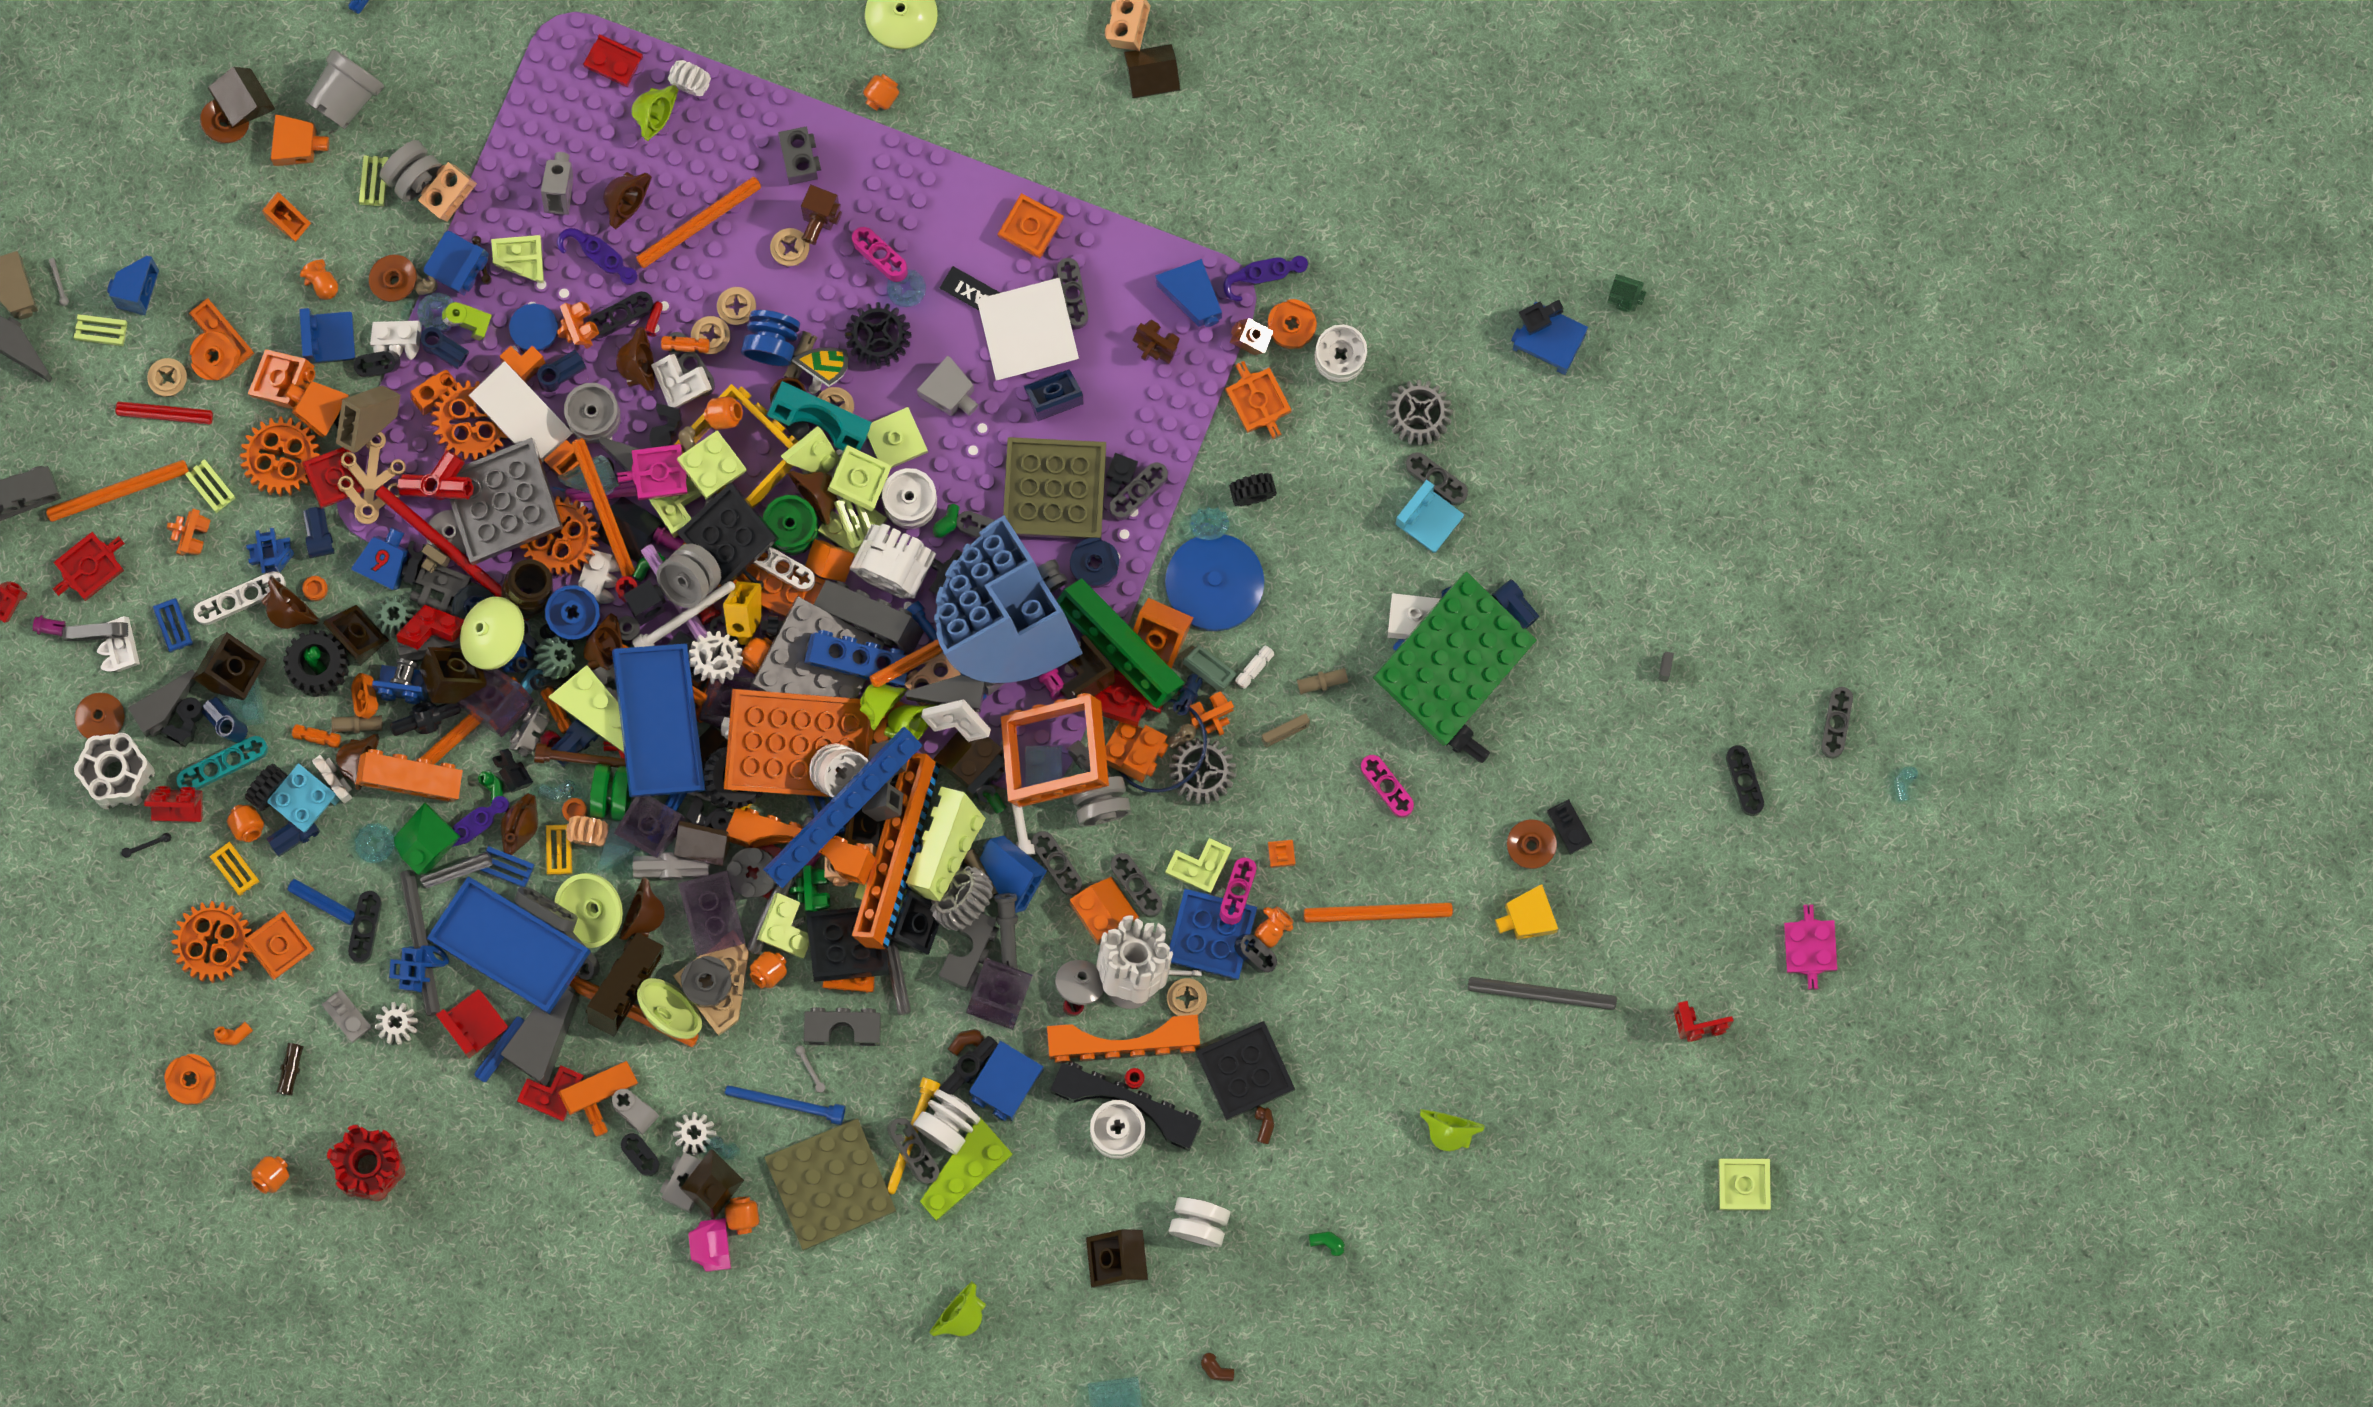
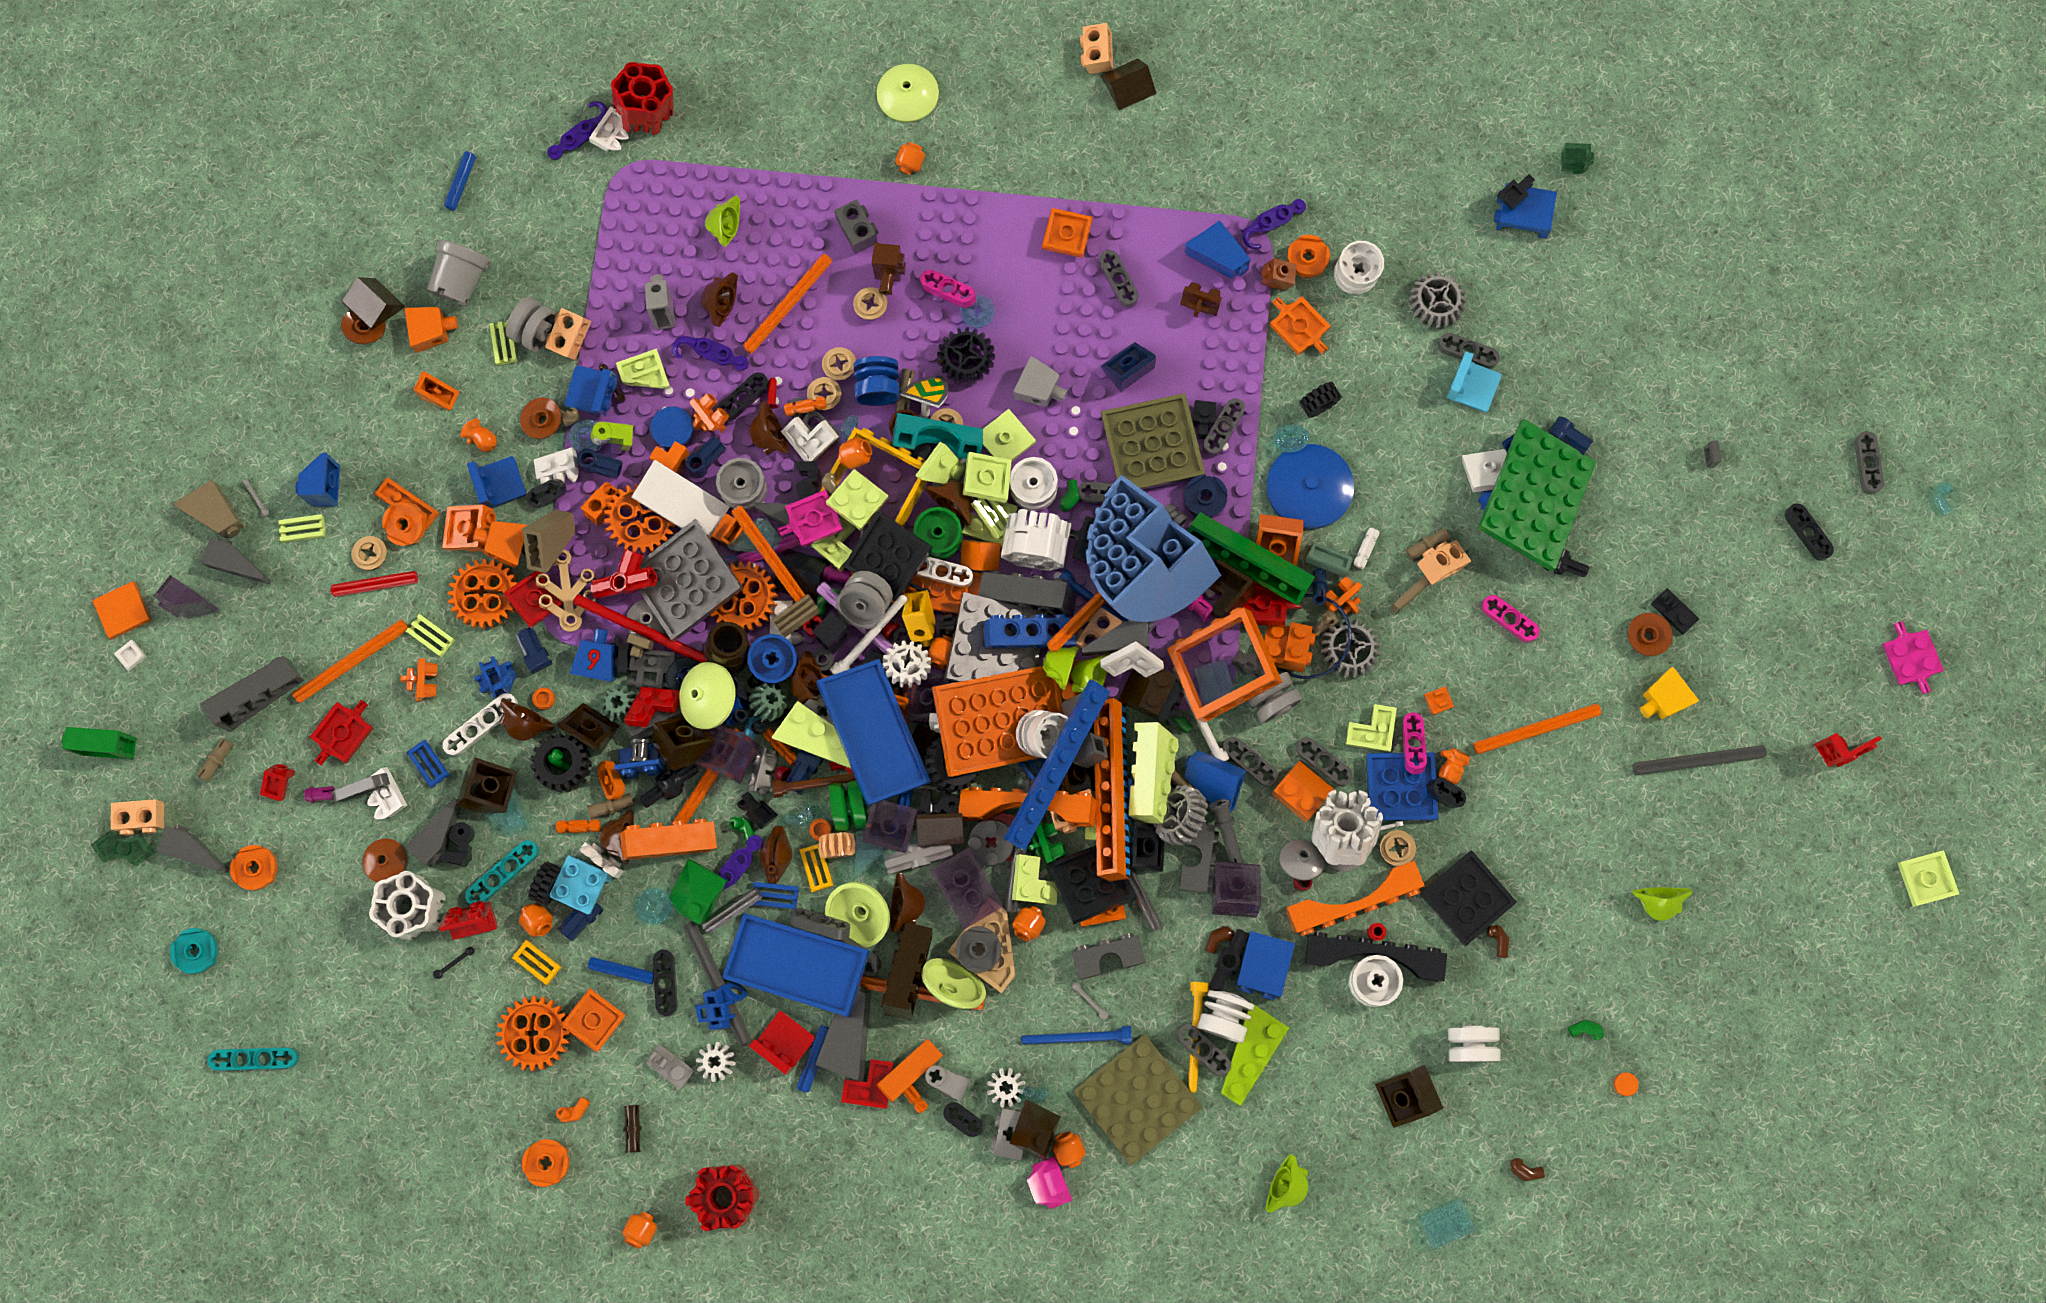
camera: 10 degrees left, 0 degrees up
dark blue piece [202,697,248,743] -> none
red plate [583,34,643,87] -> none
white gear [668,60,711,96] -> none
black sticker [939,266,1000,311] -> none
white sticker [977,278,1079,381] -> none
none -> dark tan tile [773,594,820,638]
none -> clear light blue arm [840,415,859,442]
none -> light nougat brick [1417,540,1471,585]
none -> orange tile [1613,1073,1639,1096]

